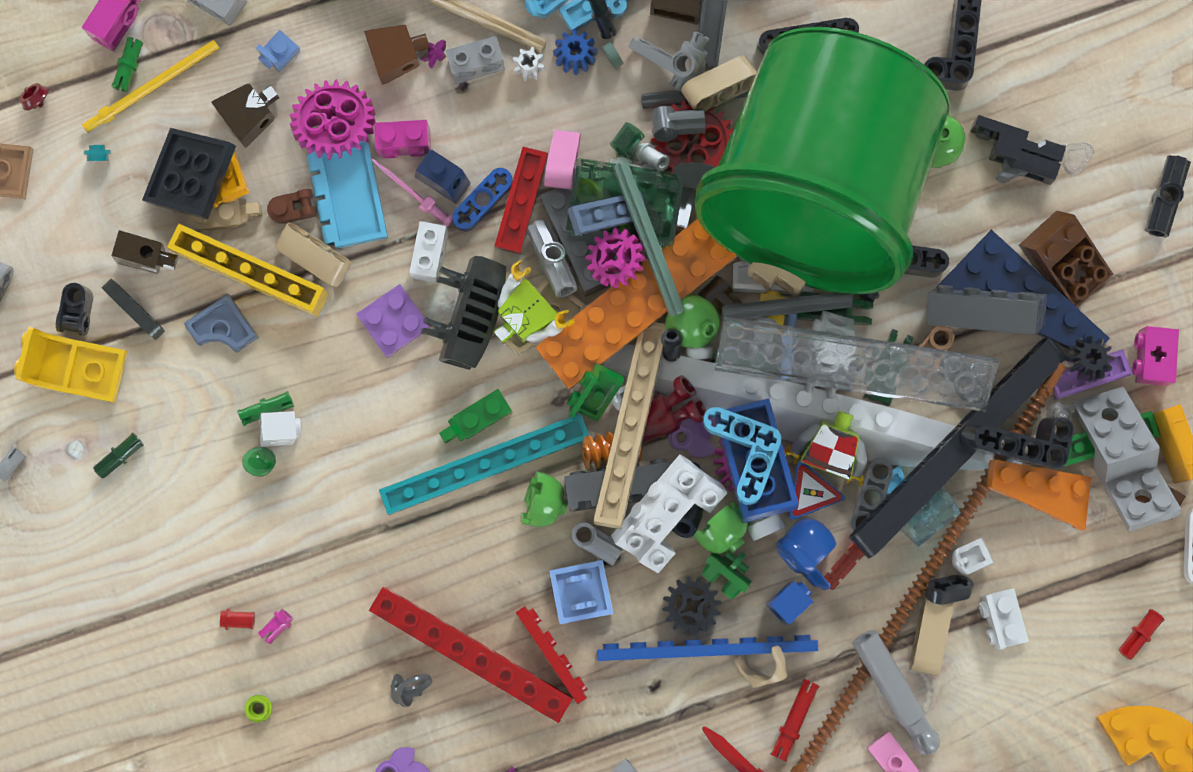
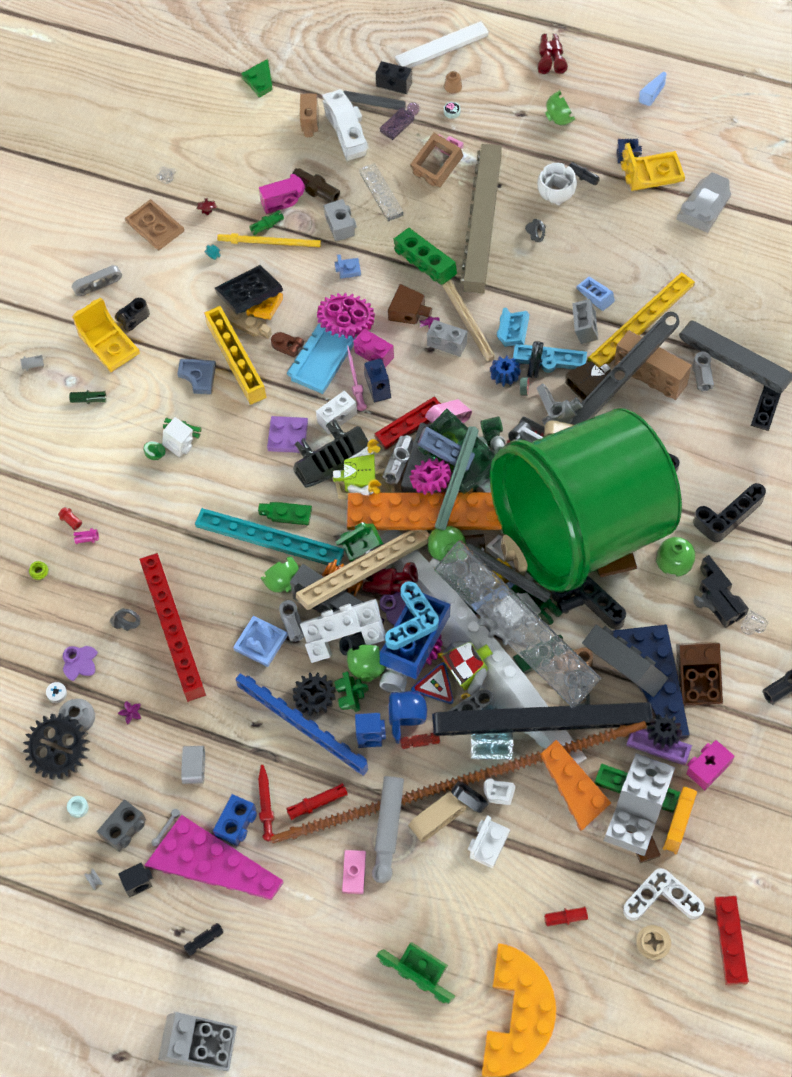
camera: 40 degrees right, 20 degrees down
pearl dark grey beam [101,278,165,340] -> none
dark brown torso [111,230,178,274] -> none
dark brown torso [211,83,279,148] -> none
tan beam [274,223,352,287] -> none
blue beam [452,168,513,232] -> none
white gear [513,47,545,82] -> none
red plate [516,606,588,704] -> none
black pin [661,329,683,362] -> none
tan cap [735,646,788,688] -> none
black beam [961,417,1074,469] -> none
clear plate [1046,402,1075,426] -> none

